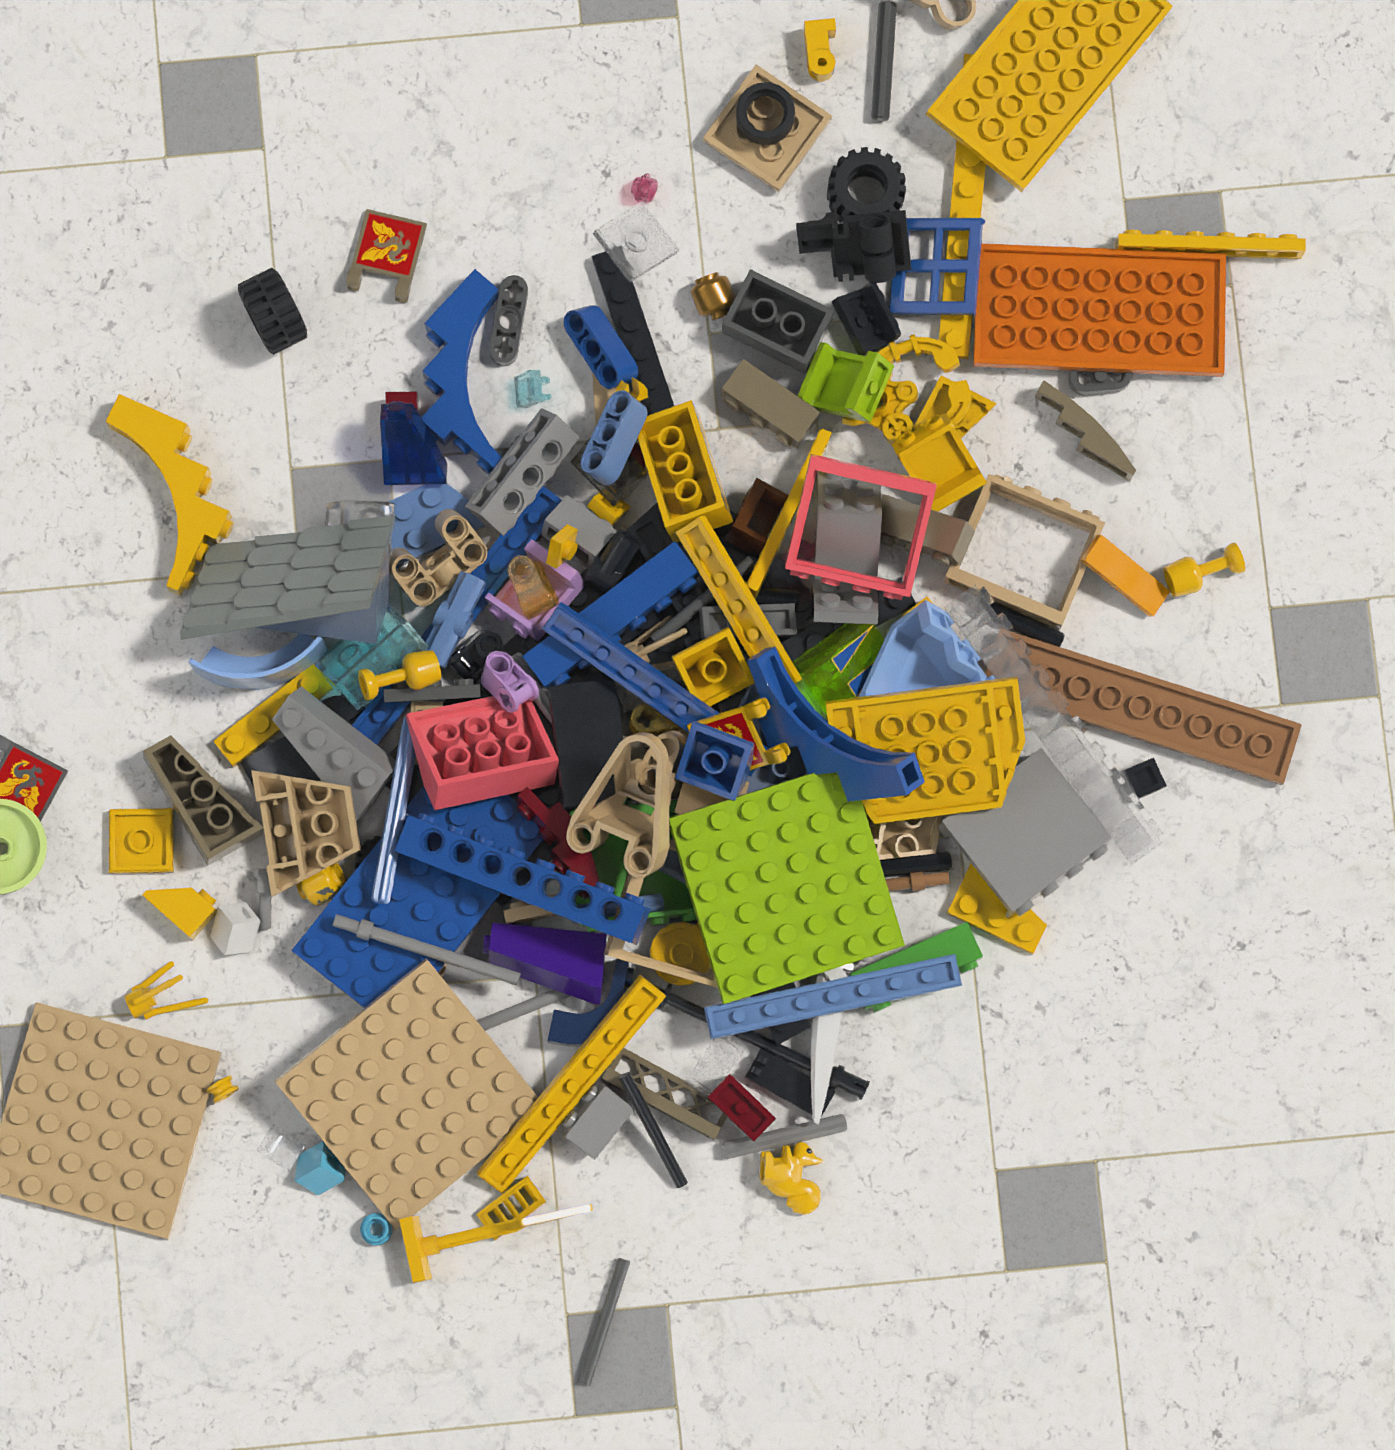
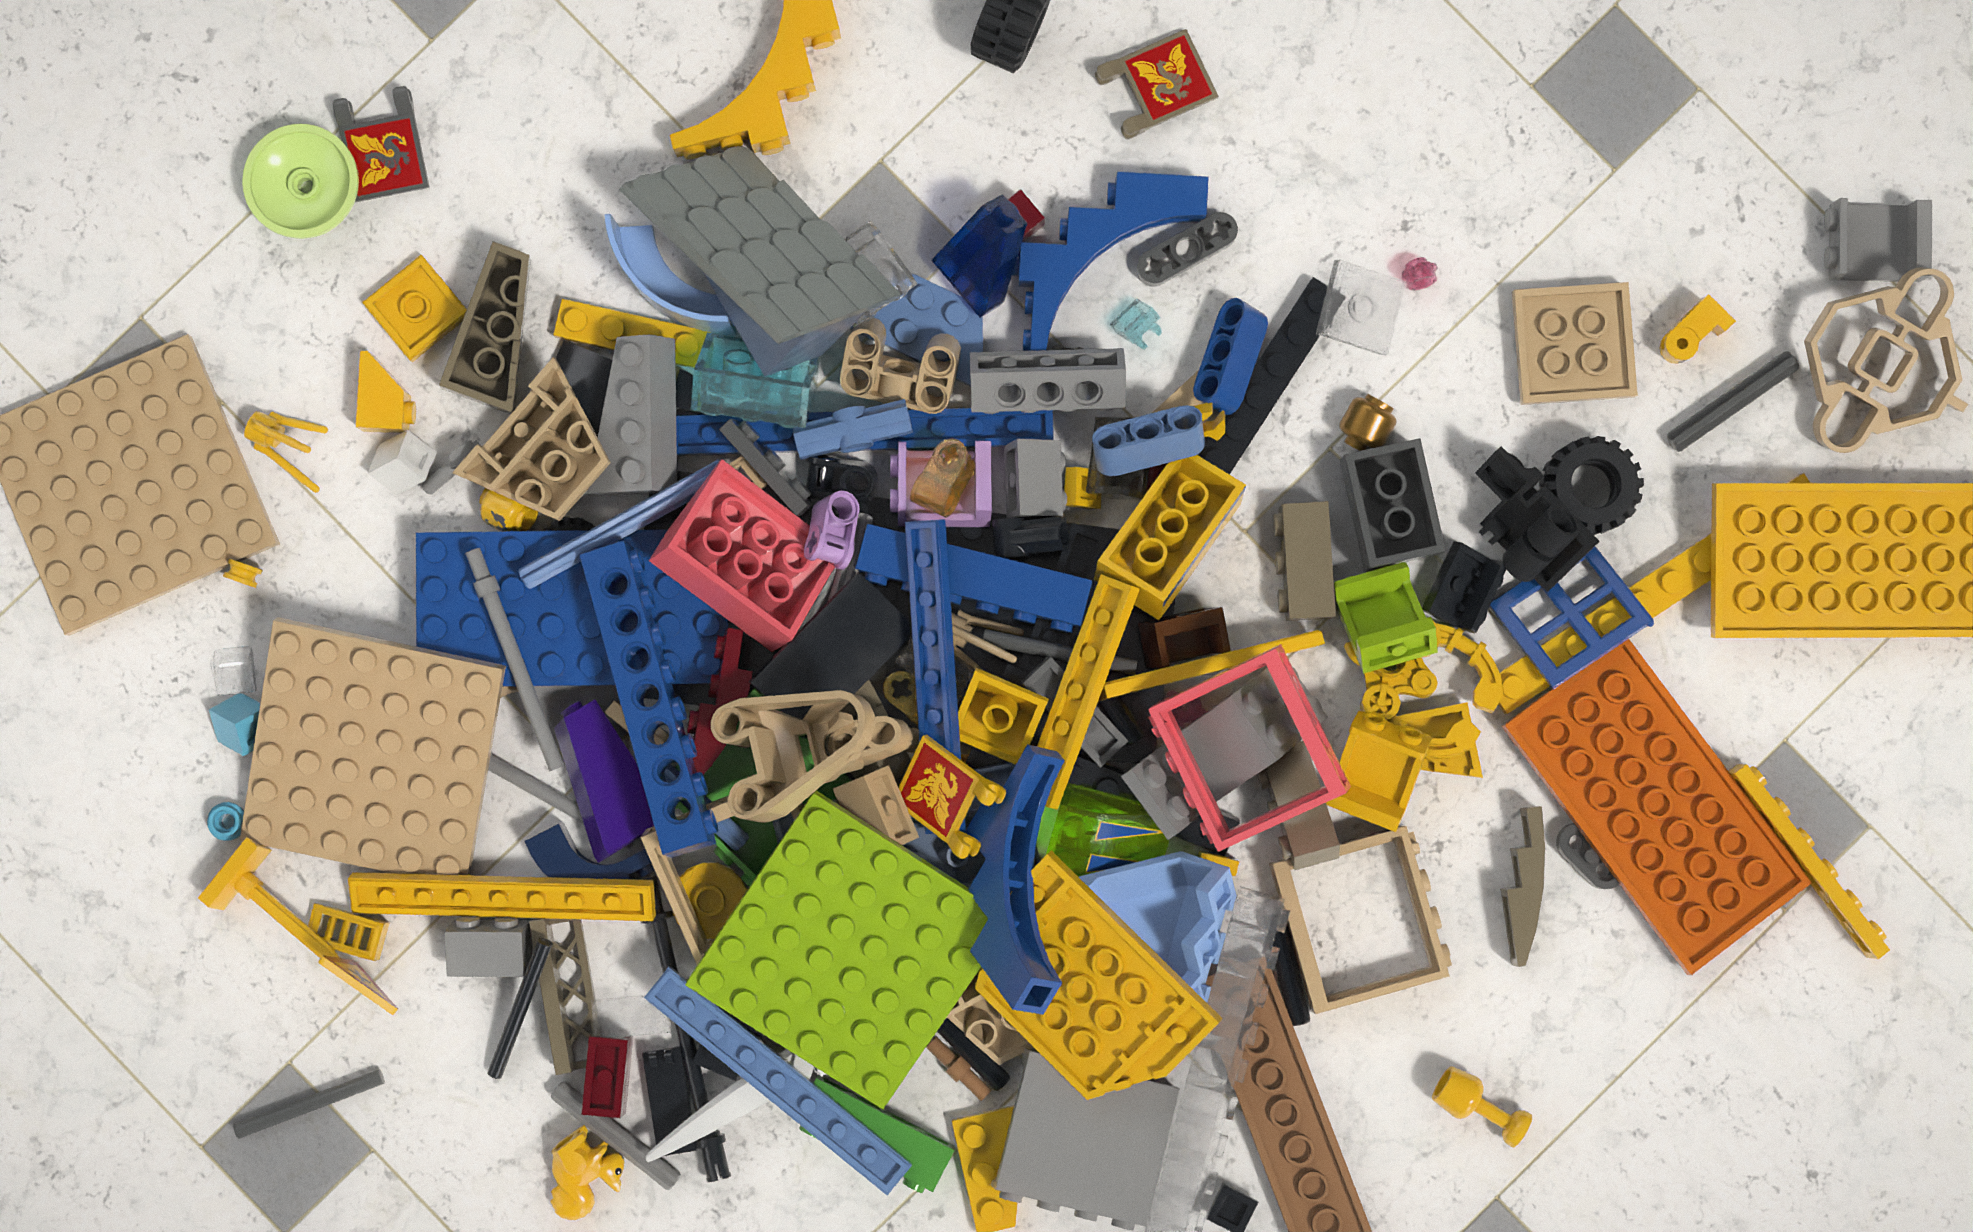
camera: 55 degrees right, 5 degrees up
yellow piece [358,650,441,701] -> none
yellow plate [546,524,578,569] -> none
blue slope [675,721,754,801] -> none
black tyre [736,82,795,145] -> none
light orange tile [1080,534,1170,617] -> none

